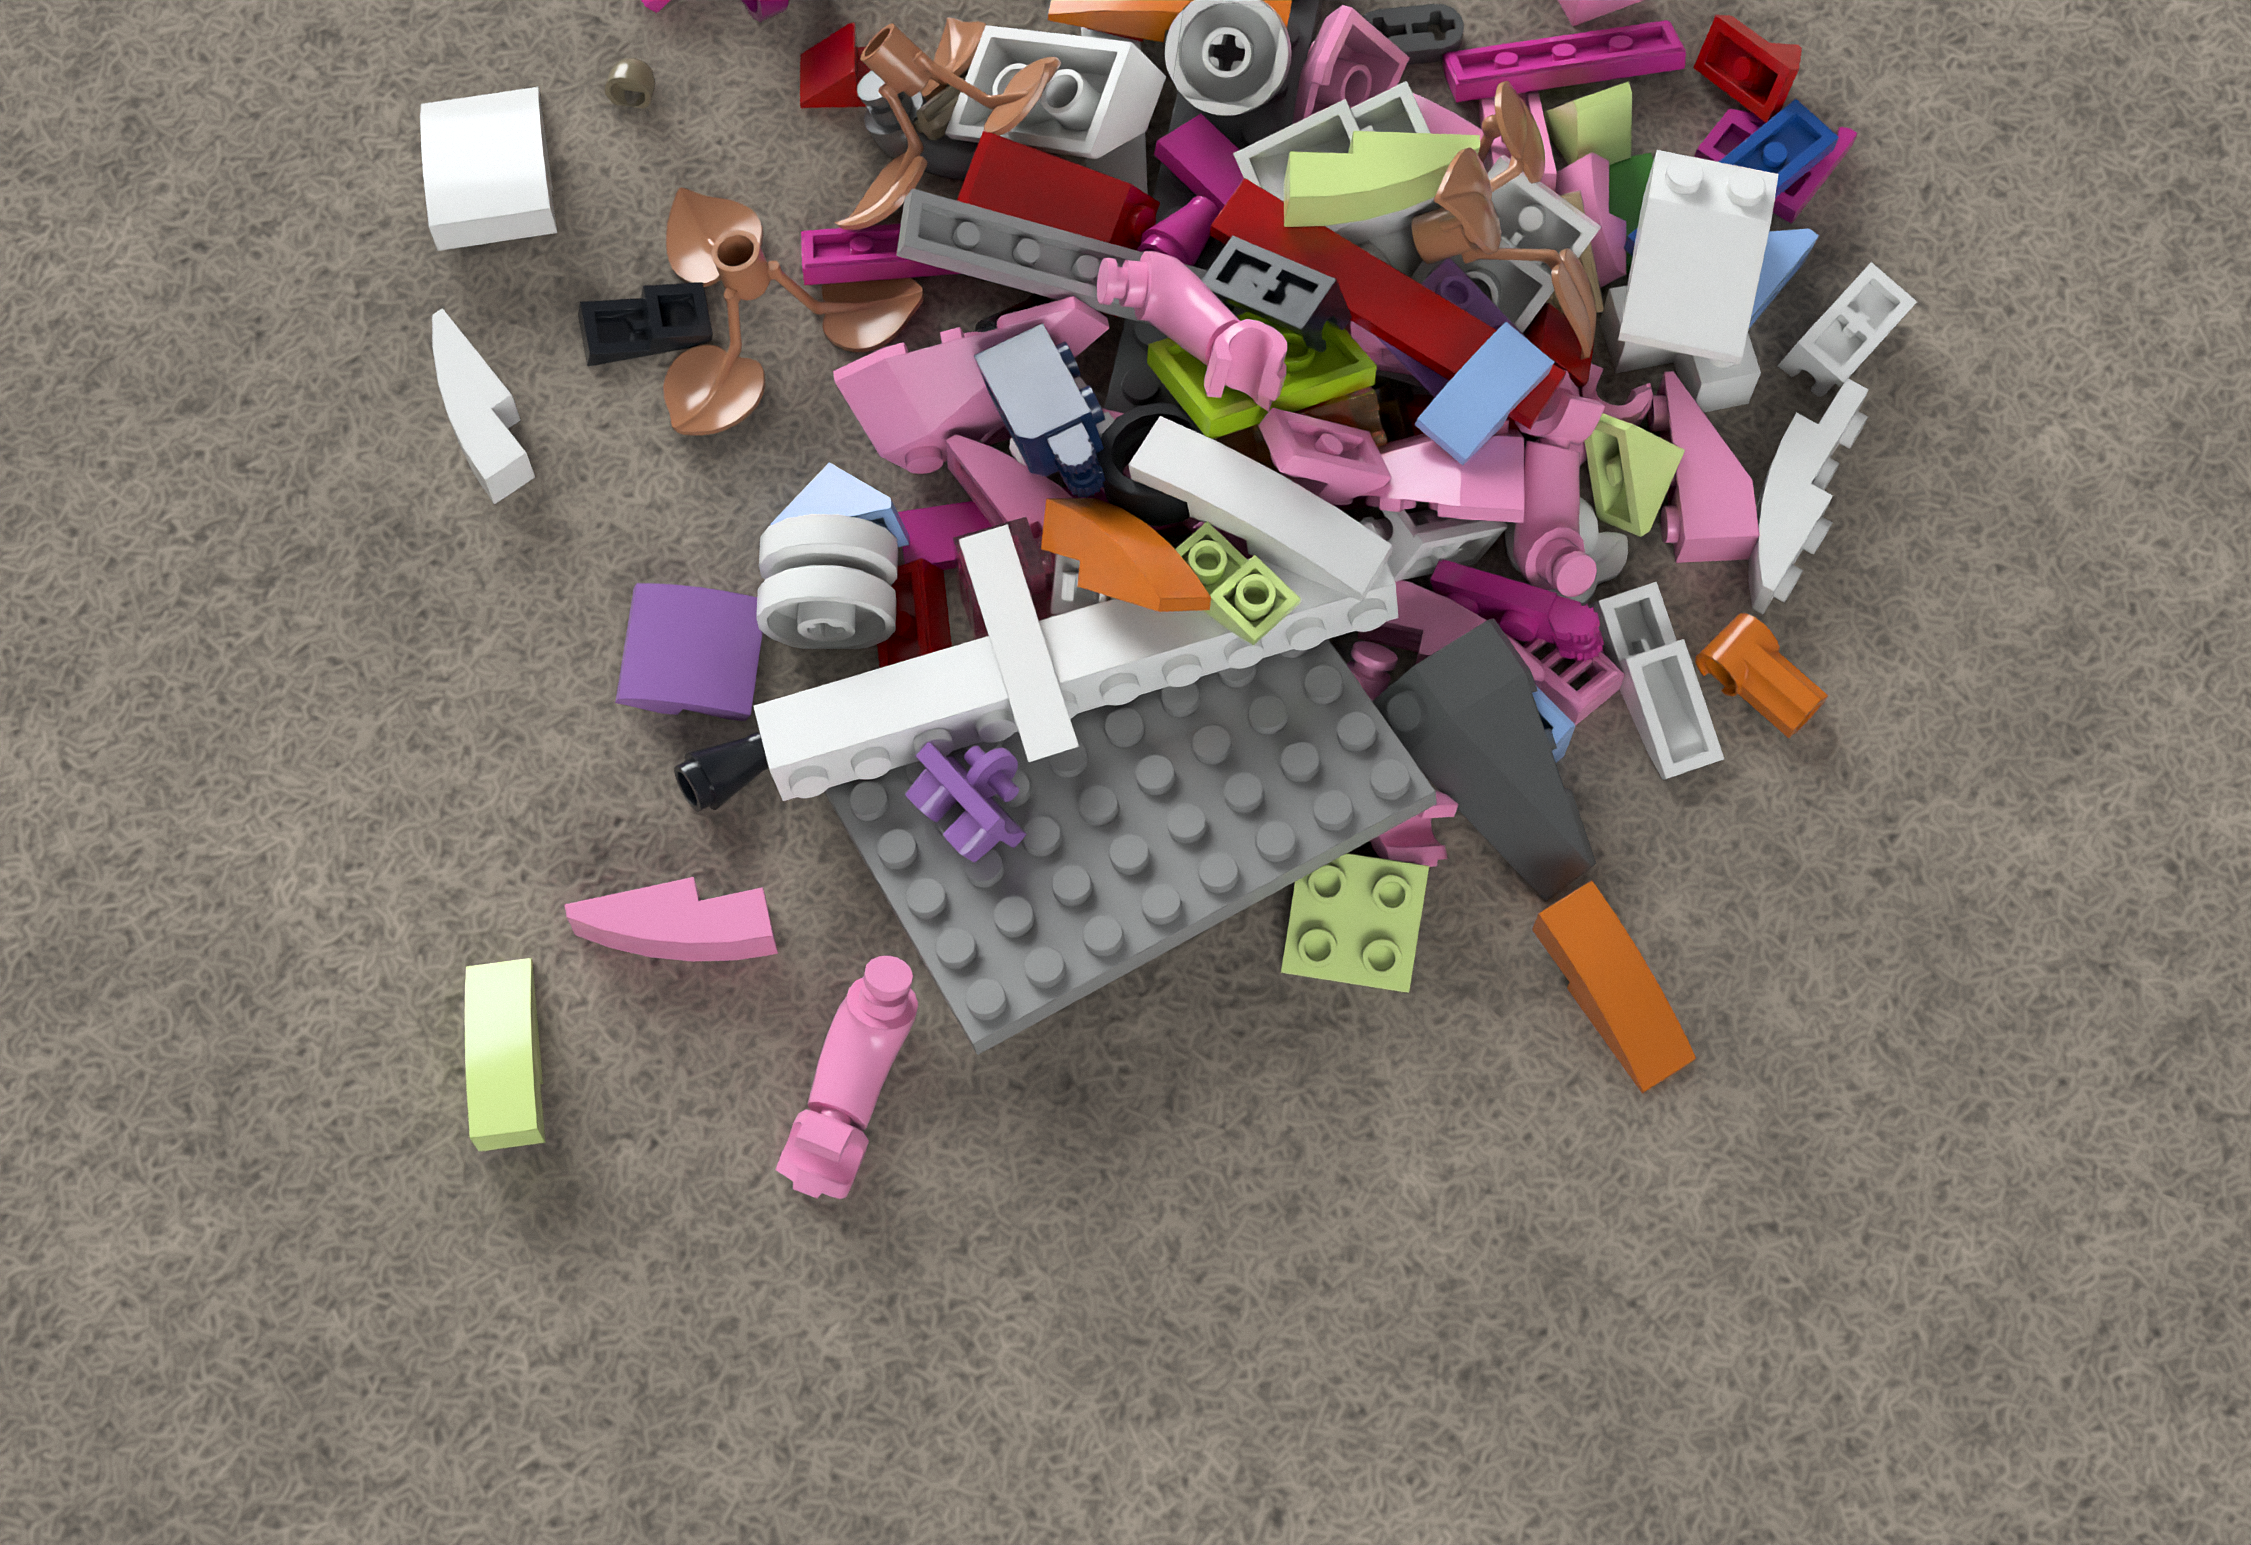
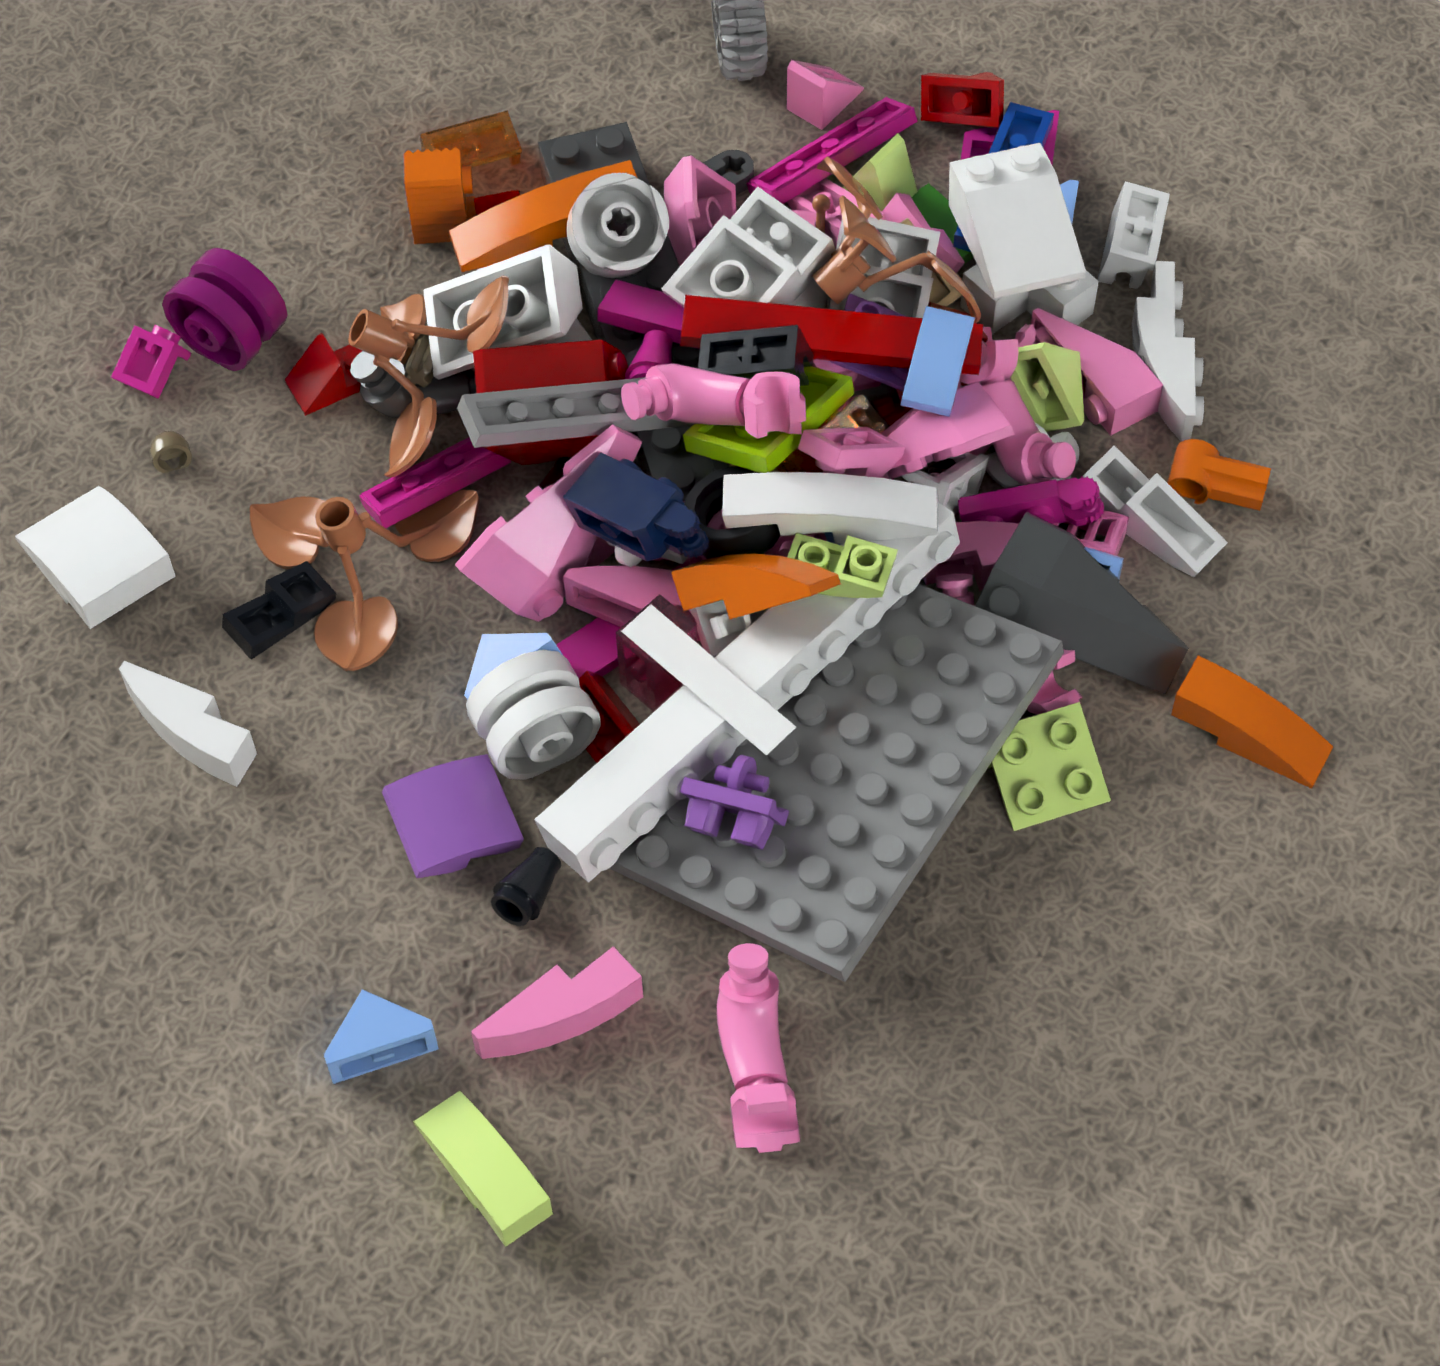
camera: 25 degrees left, 10 degrees down
yellowish green slope [1284,131,1480,227] -> none
none -> light blue slope [324,989,439,1084]

